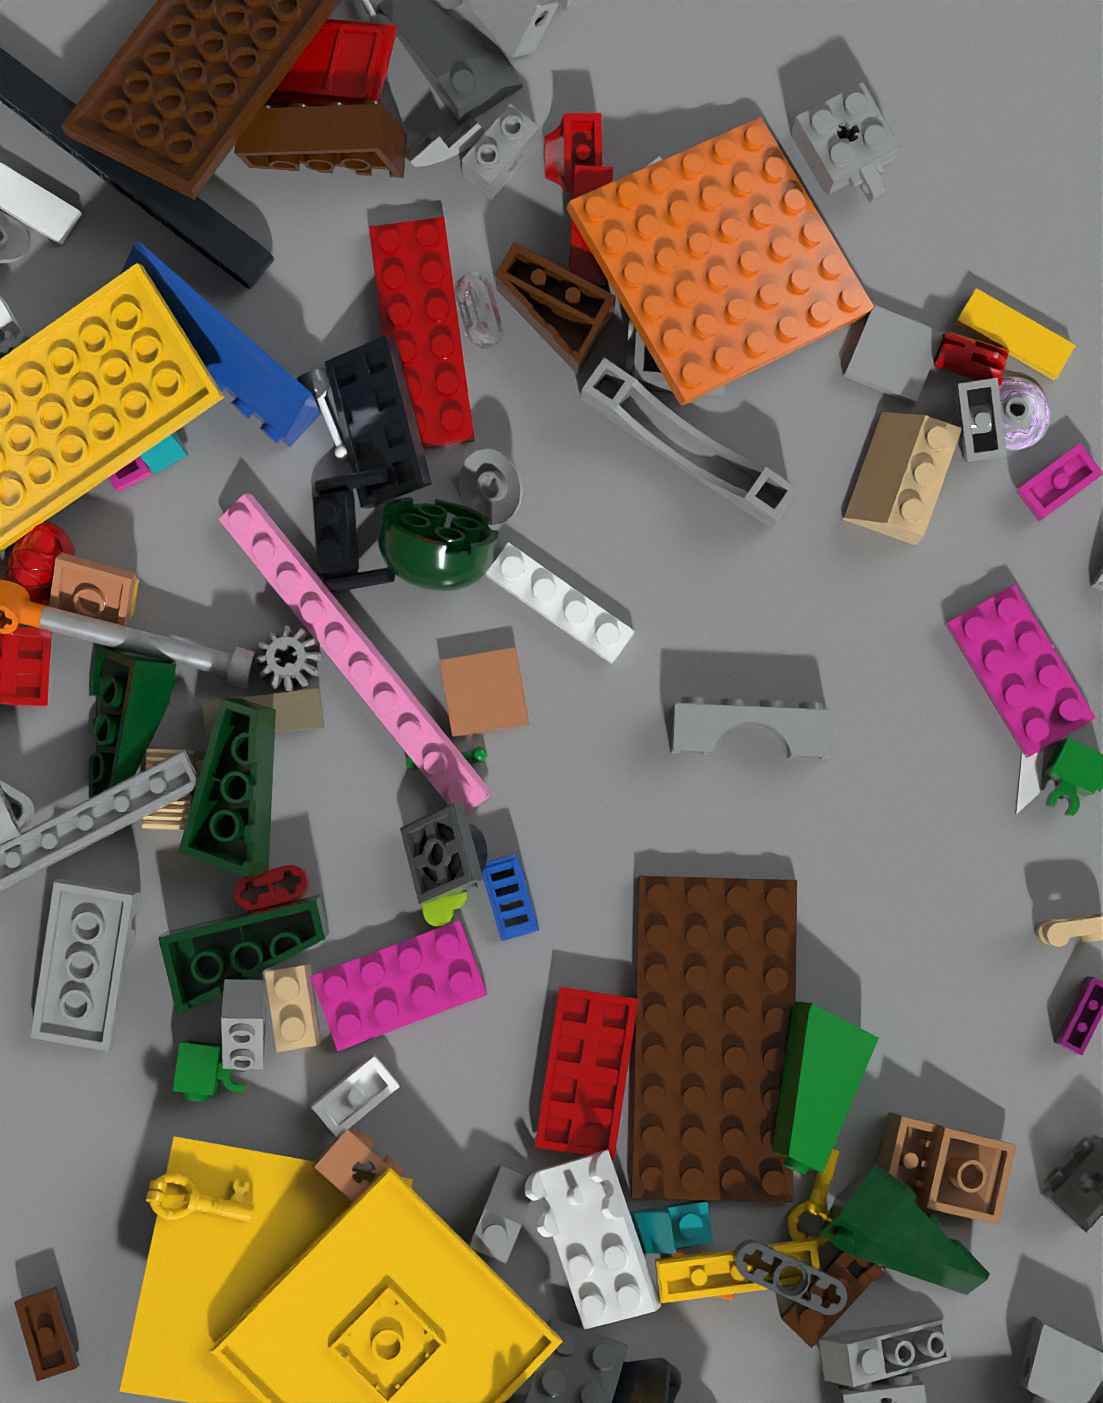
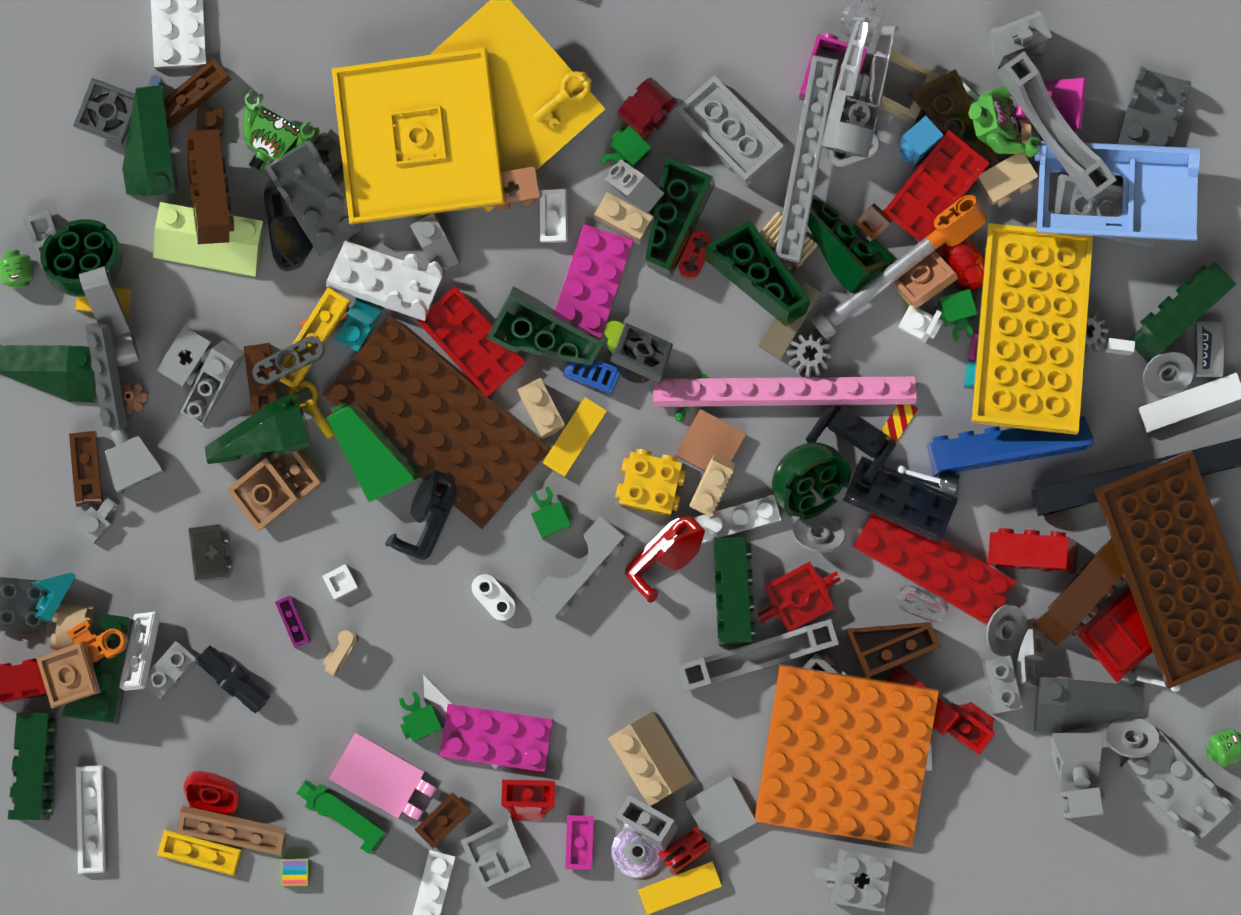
camera: 130 degrees right, 0 degrees up
none -> white tile [322,564,358,600]
none -> black piece [385,469,456,560]
none -> white plate [472,574,516,621]
none -> dark green wedge [486,286,604,365]
none -> red slope [501,779,555,821]
none -> tan brick [517,378,565,440]
none -> green brick [531,487,573,540]
none -> yellow tile [543,397,607,478]
none -> yellow brick [615,449,686,517]
none -> dark red brick [617,77,679,140]
none -> red piece [625,517,705,603]
none -> tan brick [689,454,737,516]
none -> dark green wedge [713,537,755,645]
none -> red plate [757,561,841,633]
none -> reddish brown plate [855,203,893,241]
none -> sticker [881,404,918,443]
none -> white bracket [897,306,943,343]
none -> green brick [935,289,977,342]
none -> light grey dish [986,605,1027,656]
none -> red wedge [987,528,1078,574]

